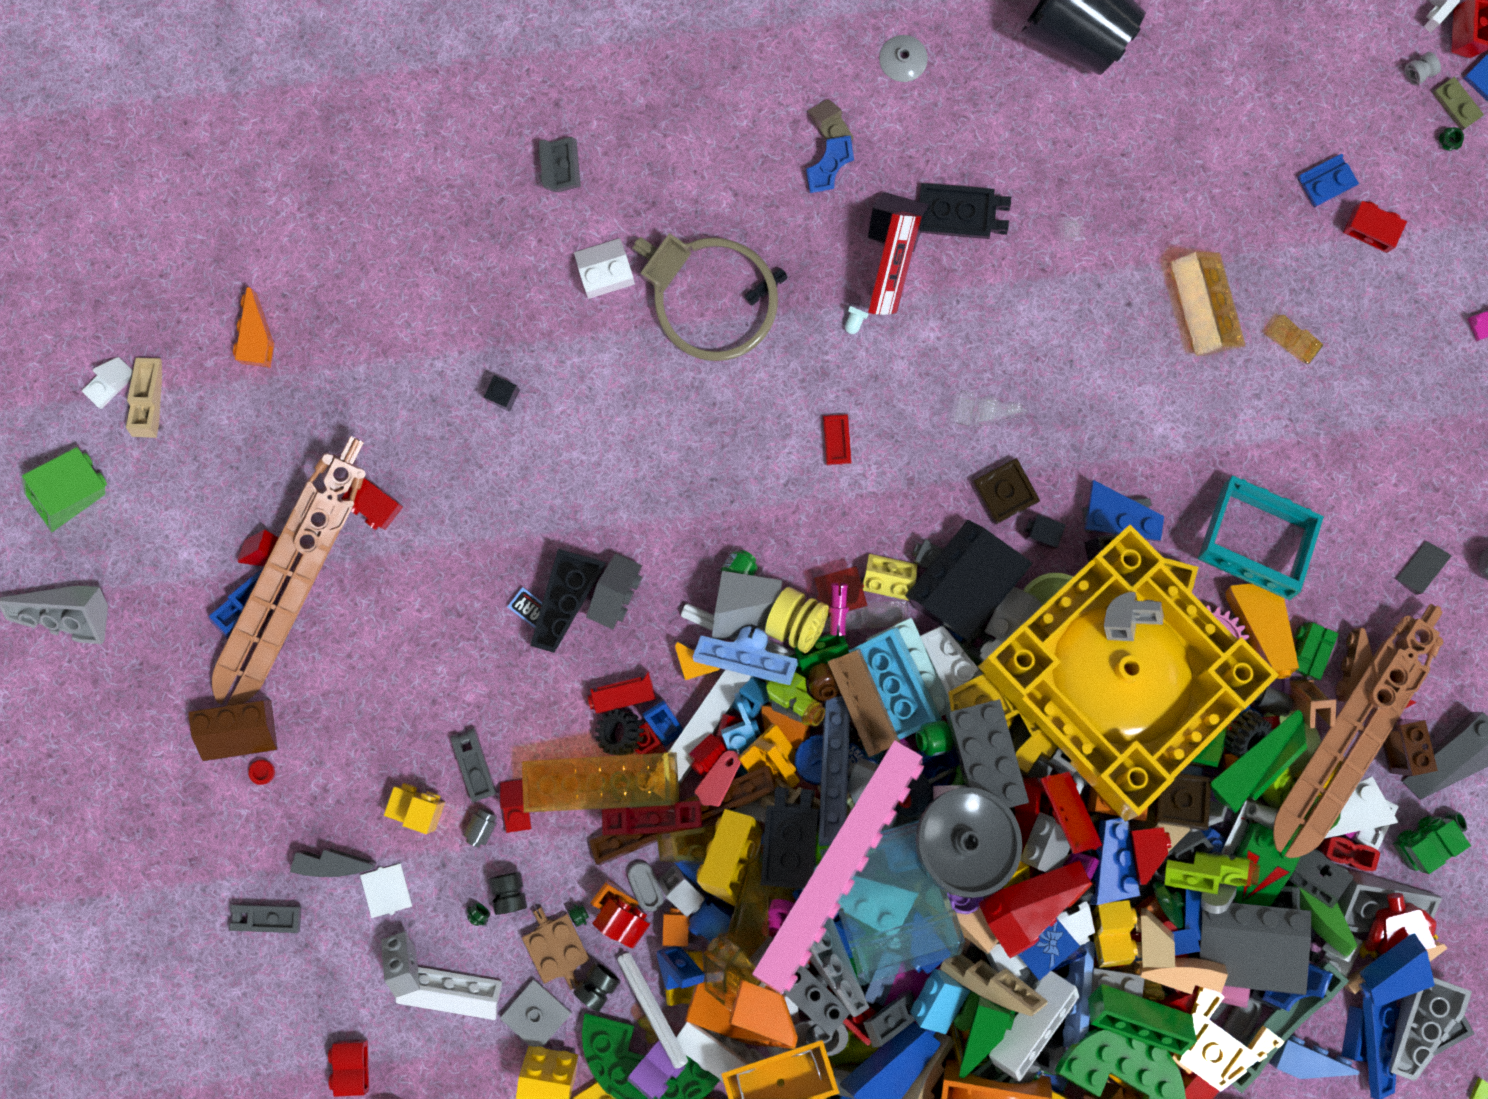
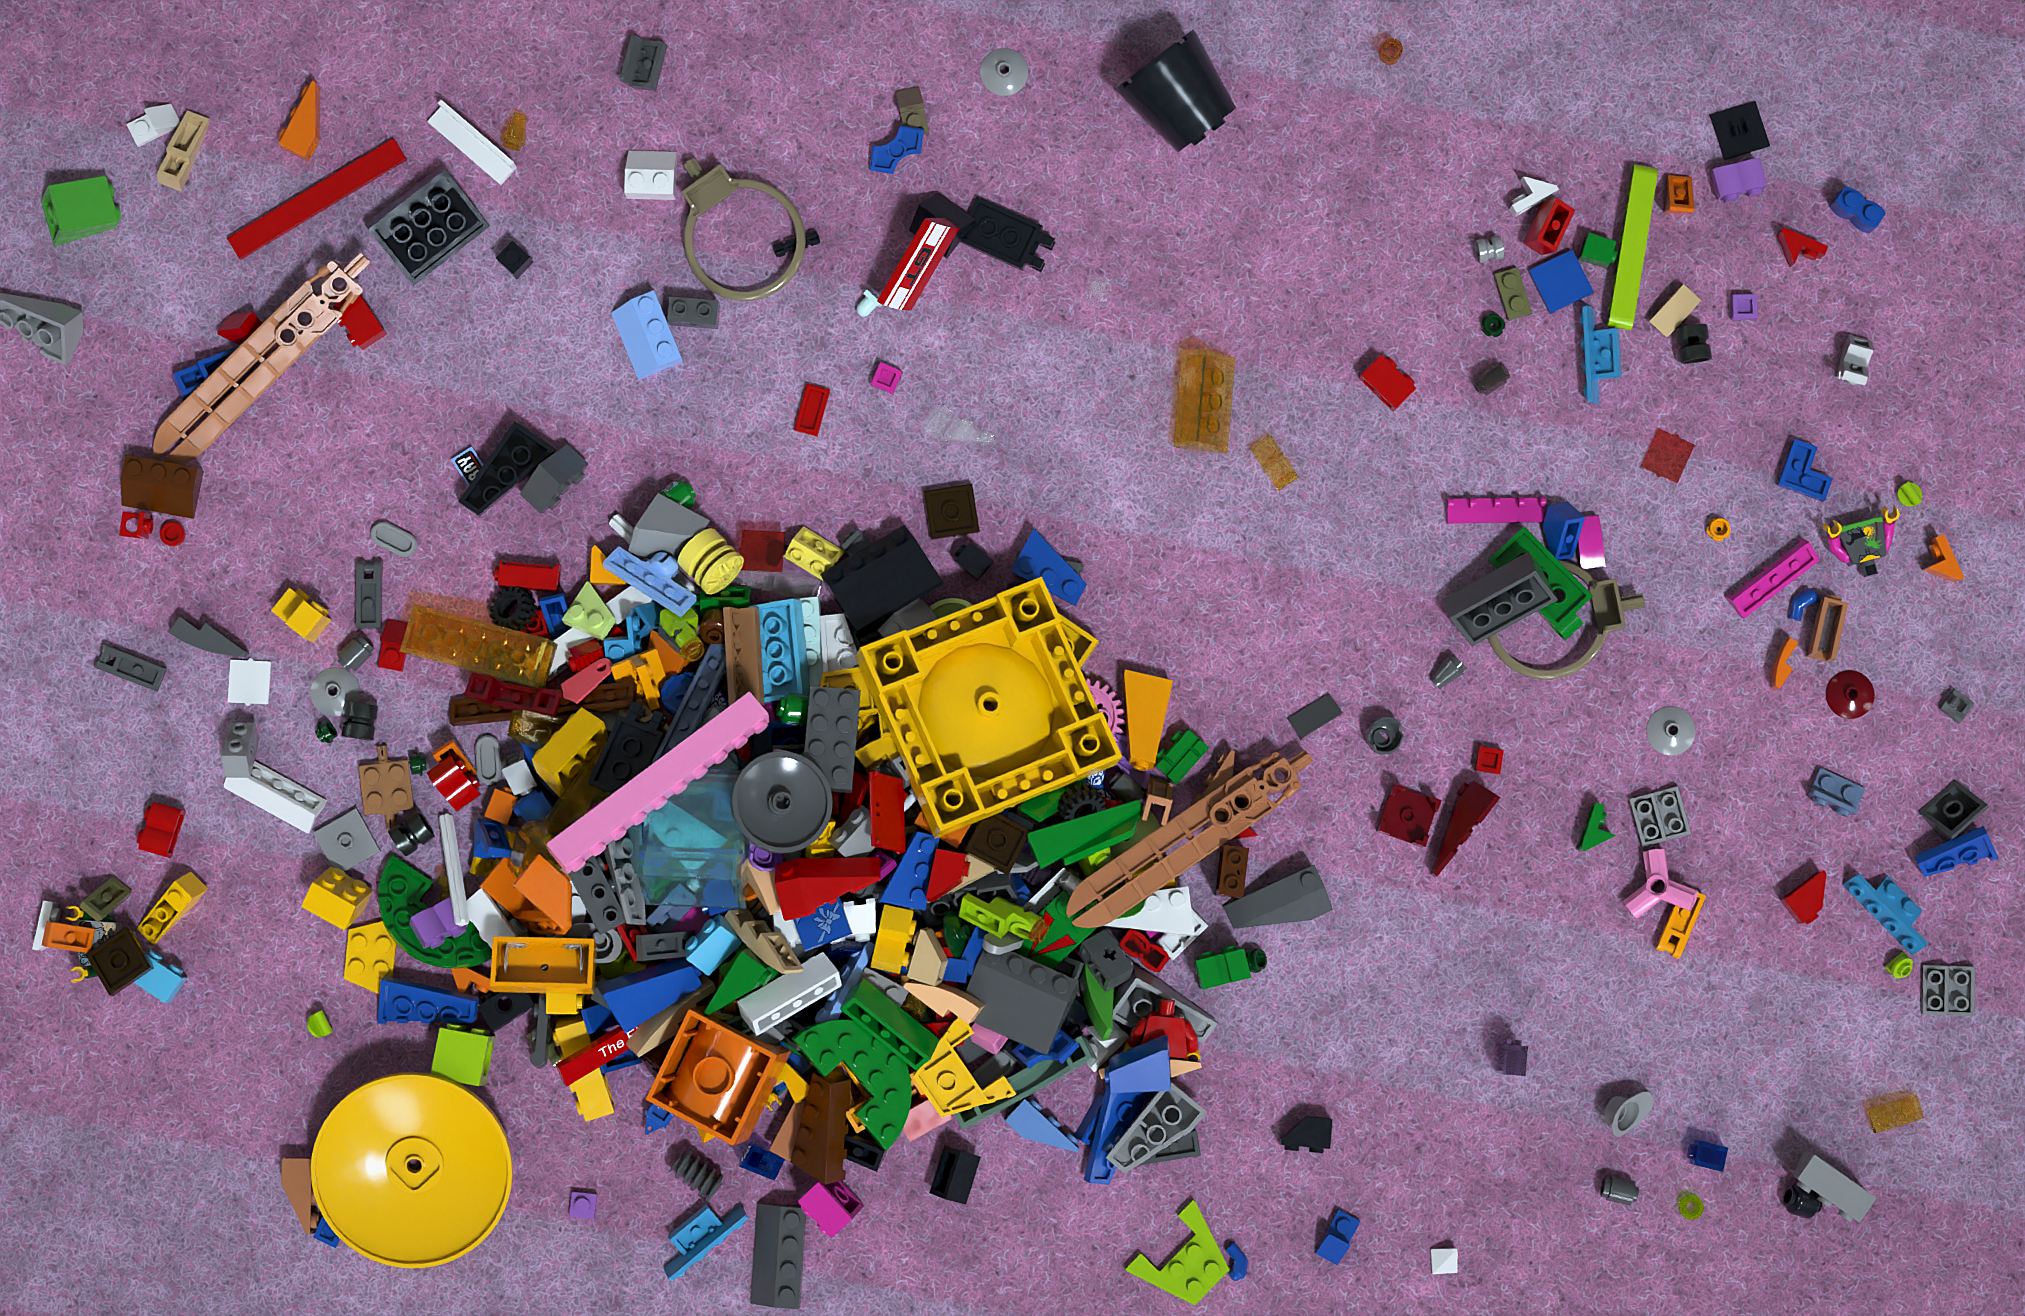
camera: 15 degrees right, 0 degrees up
dark pink pin [828,583,849,636] -> none
light grey brick [1104,592,1164,641] -> none
teal window [1197,475,1324,601] -> none
blue plate [1297,154,1359,208] -> none
none -> red bracket [119,511,154,540]
none -> red tile [227,138,407,260]
none -> light grey dish [310,667,359,716]
none -> black slope [365,164,490,286]
none -> light grey tile [371,522,418,558]
none -> white panel [427,100,517,185]
none -> clear yellow cone [502,112,527,151]
none -> yellowish green wing [562,582,617,641]
none -> light blue slope [611,290,683,380]
none -> dark grey brick [667,296,720,329]
none -> dark pink plate [871,362,903,395]
none -> clear smoke brick [1472,361,1510,396]

